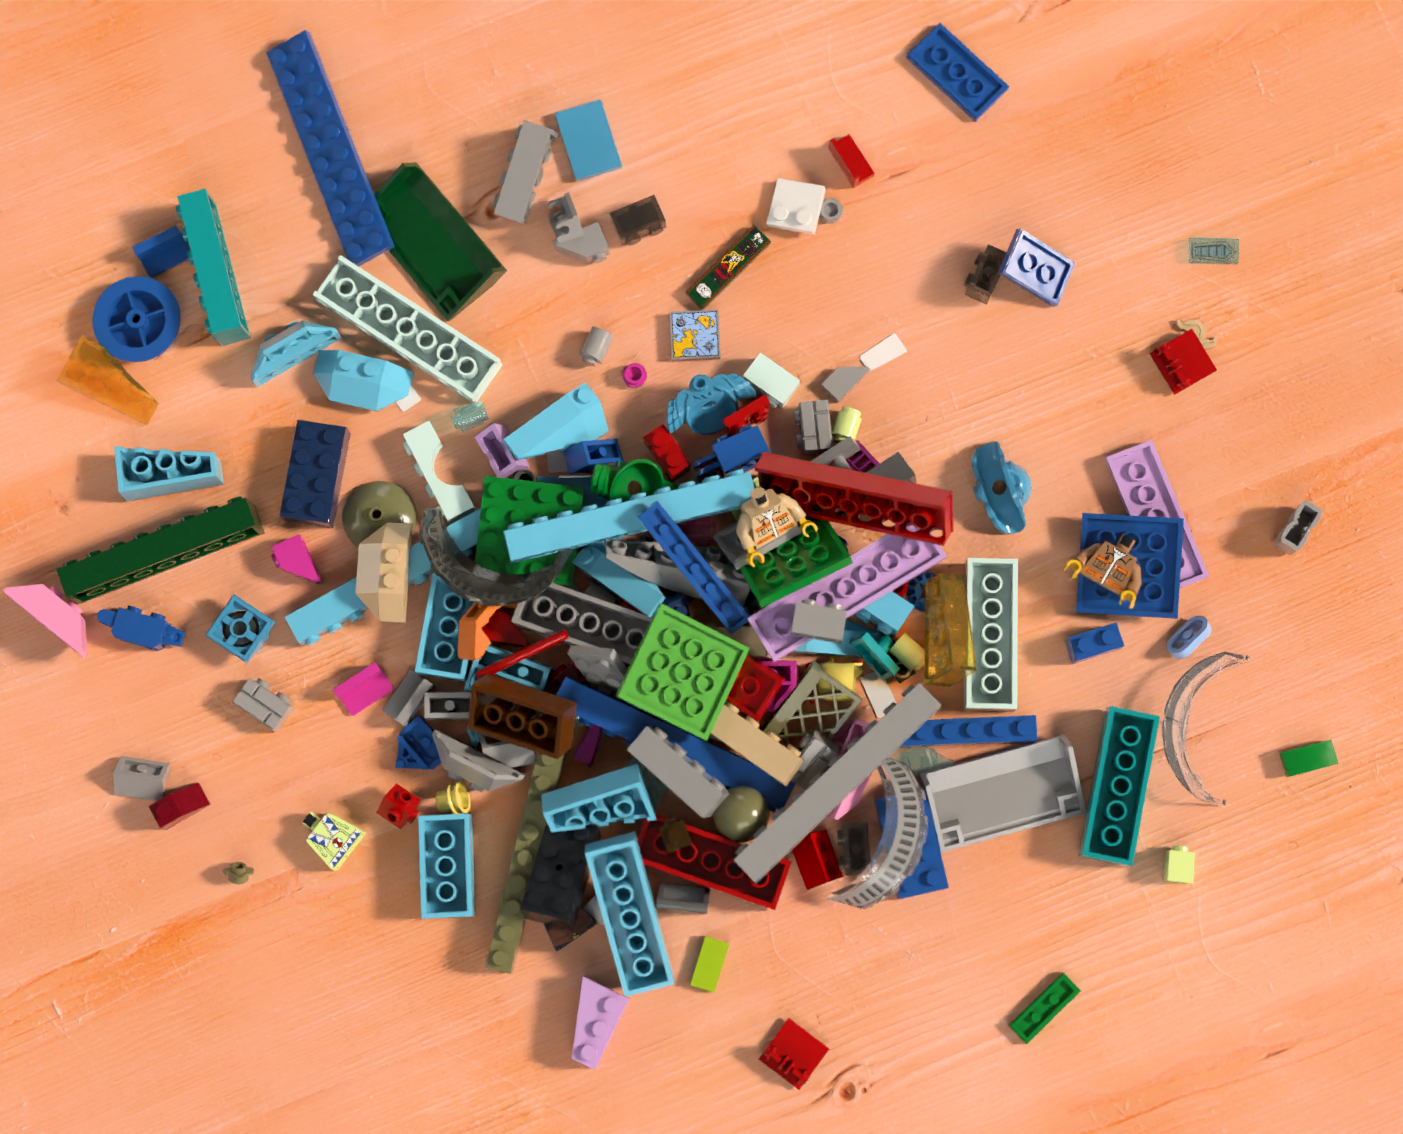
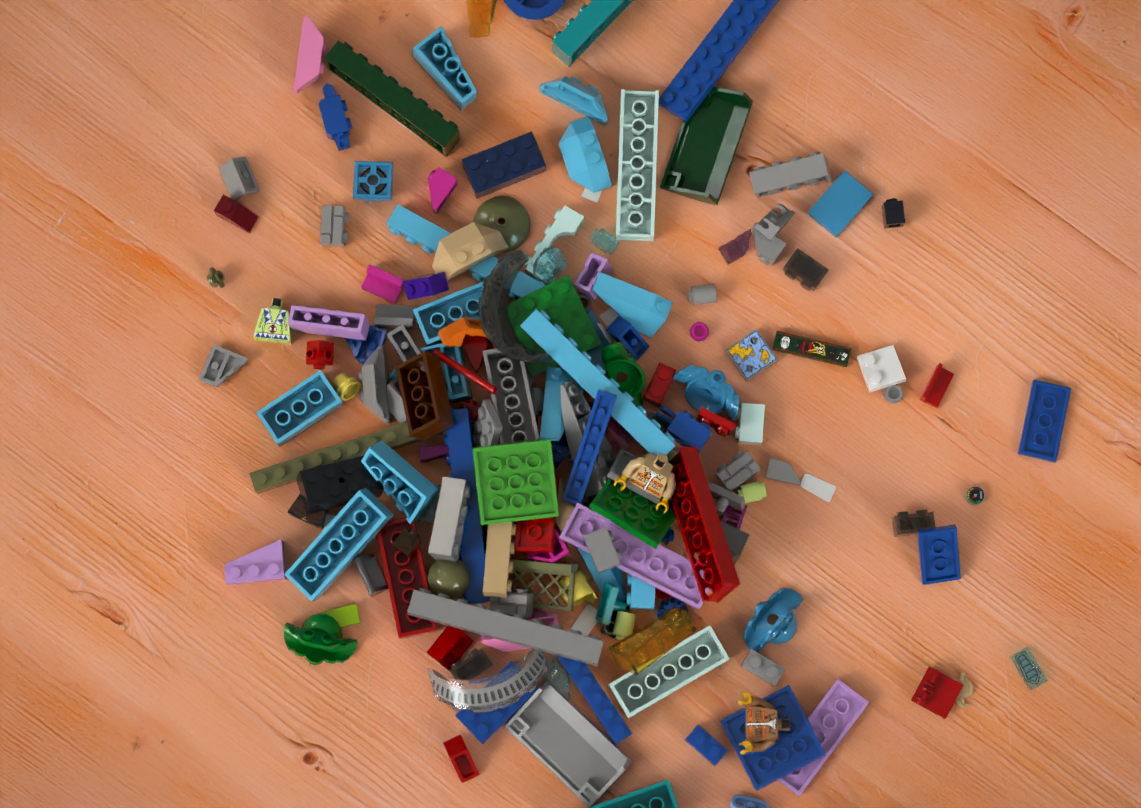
camera: 50 degrees right, 0 degrees up
red hinge [759,1018,829,1091] -> none
none -> light grey wing [199,345,248,388]
none -> green piece [284,614,357,665]
none -> lavender brick [288,305,370,341]
none -> dark purple brick [403,272,449,300]
none -> red slope [443,734,480,783]
none -> clear light blue plate [530,247,567,284]
none -> slope [718,229,752,265]
none -> light grey brick [740,649,785,687]
none -> black brick [881,198,905,229]
none -> tile [965,486,985,505]

